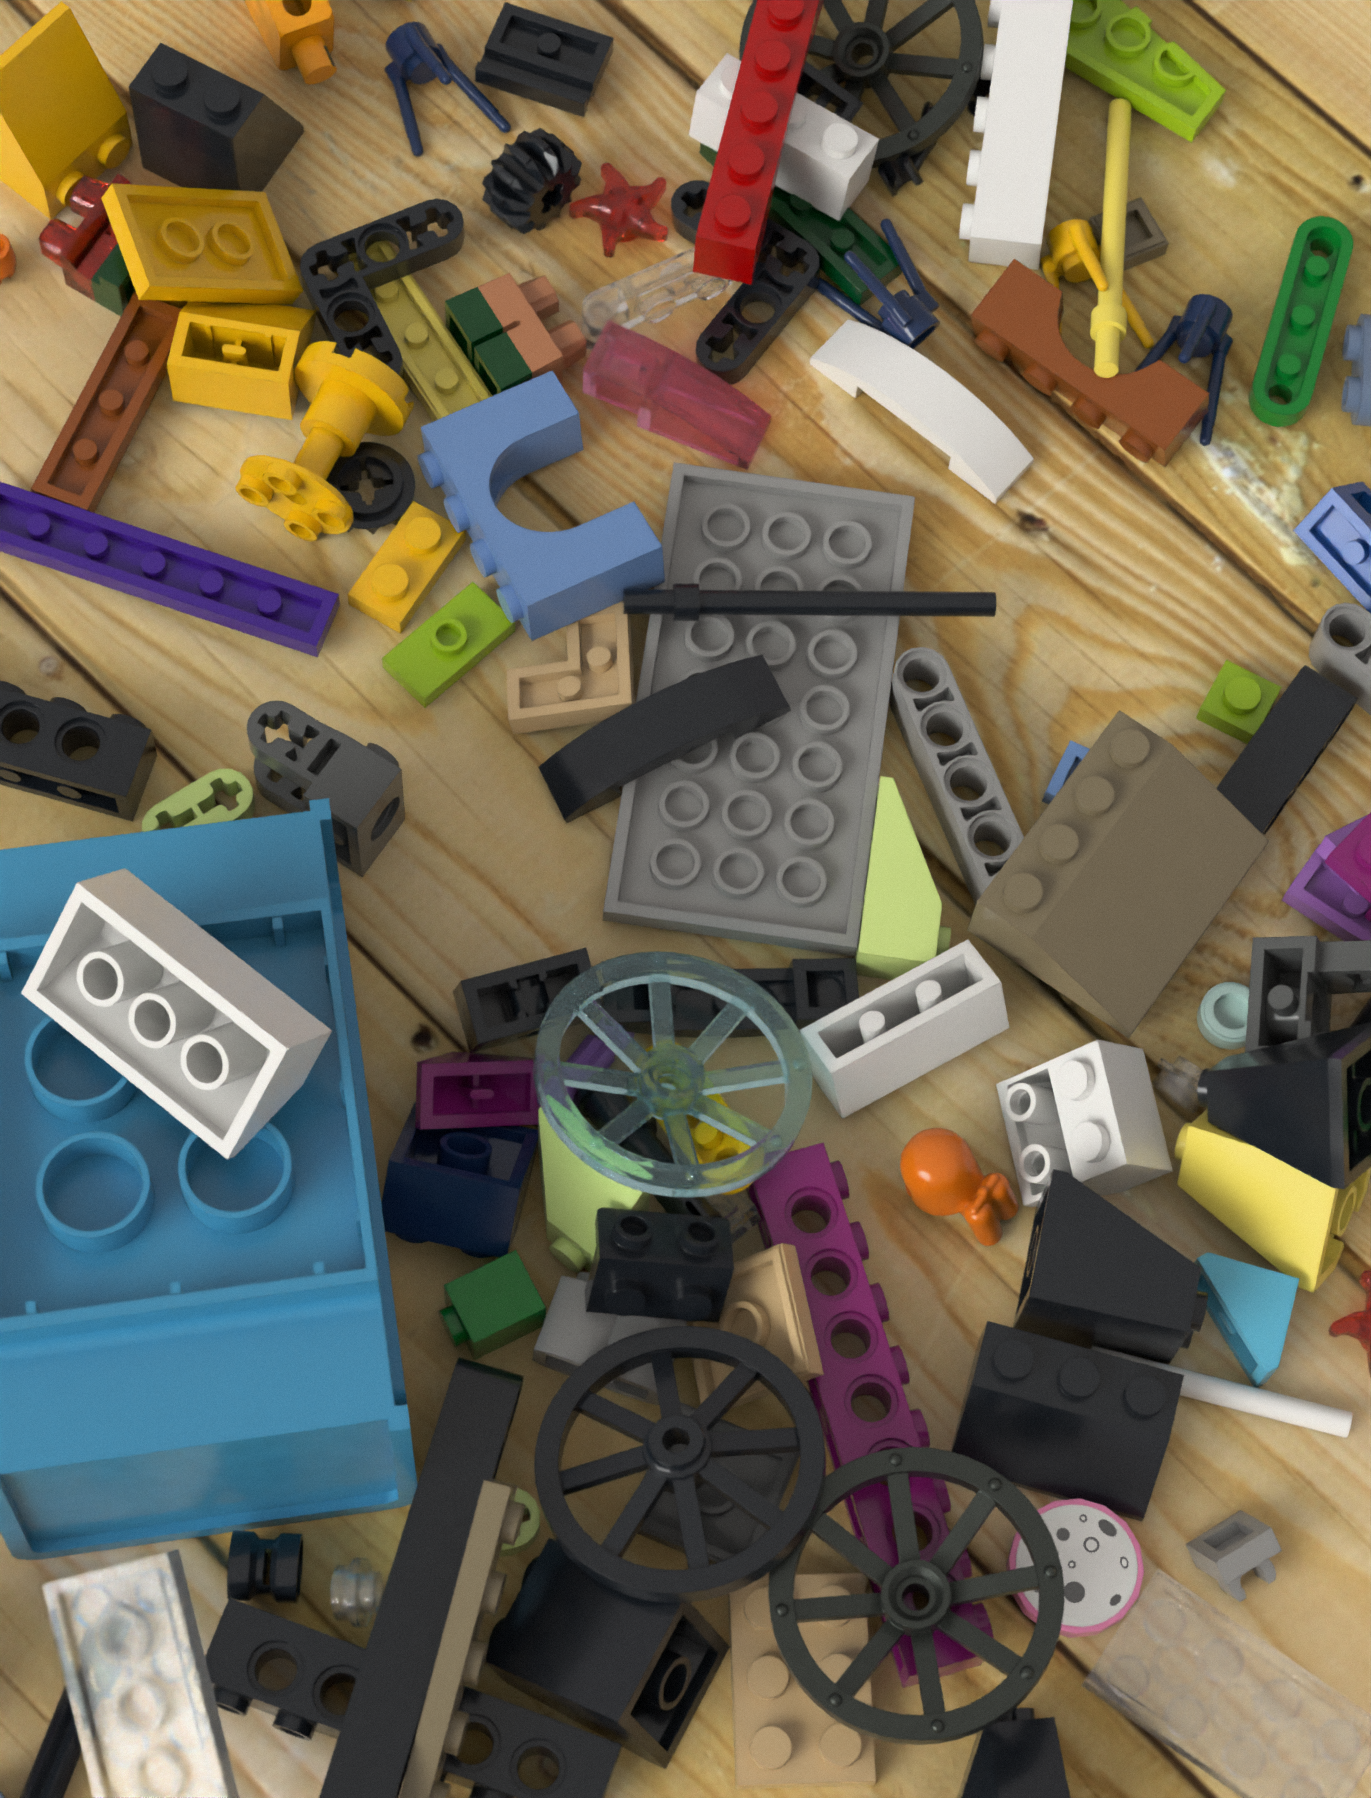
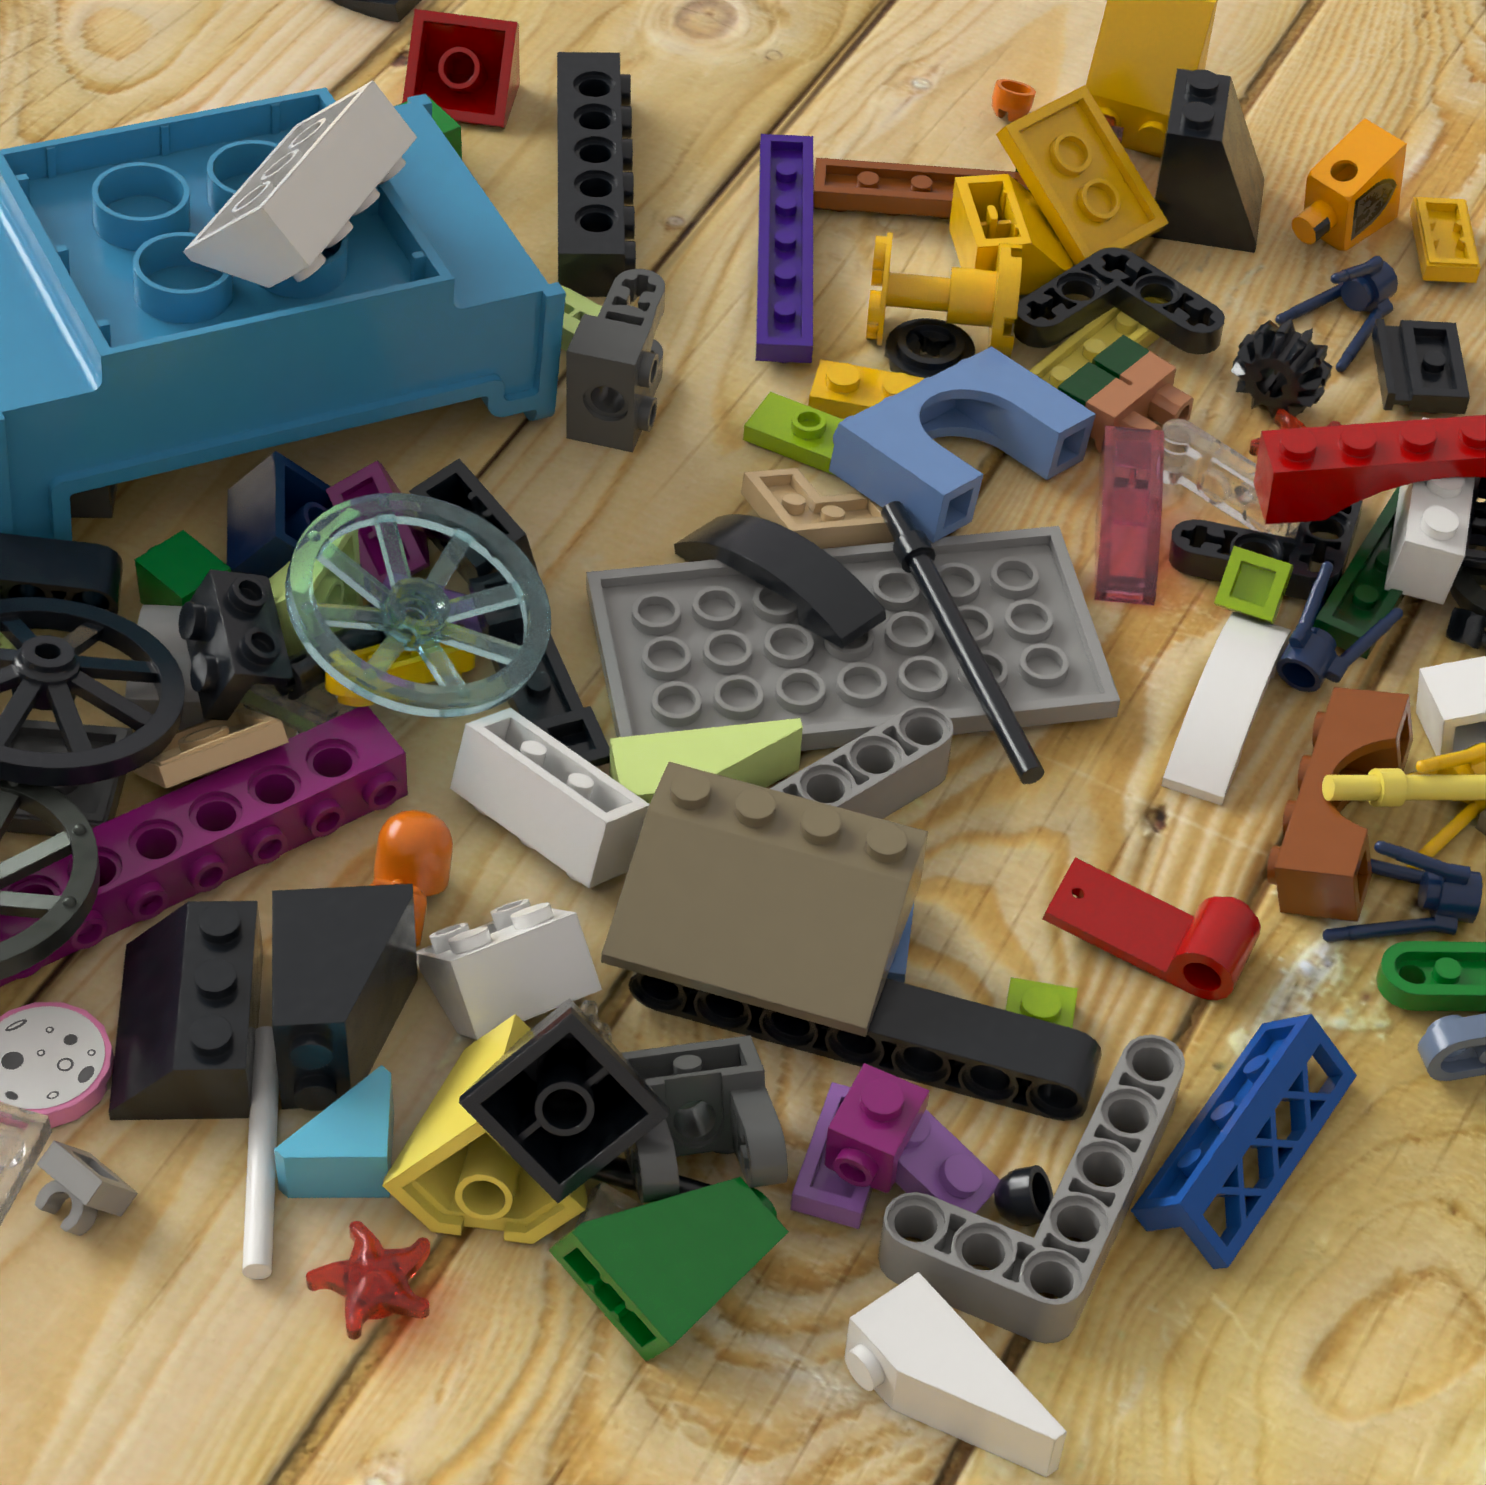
camera: 75 degrees right, 20 degrees down
none -> red door [1042,857,1261,1000]
none -> lime plate [1214,546,1294,624]

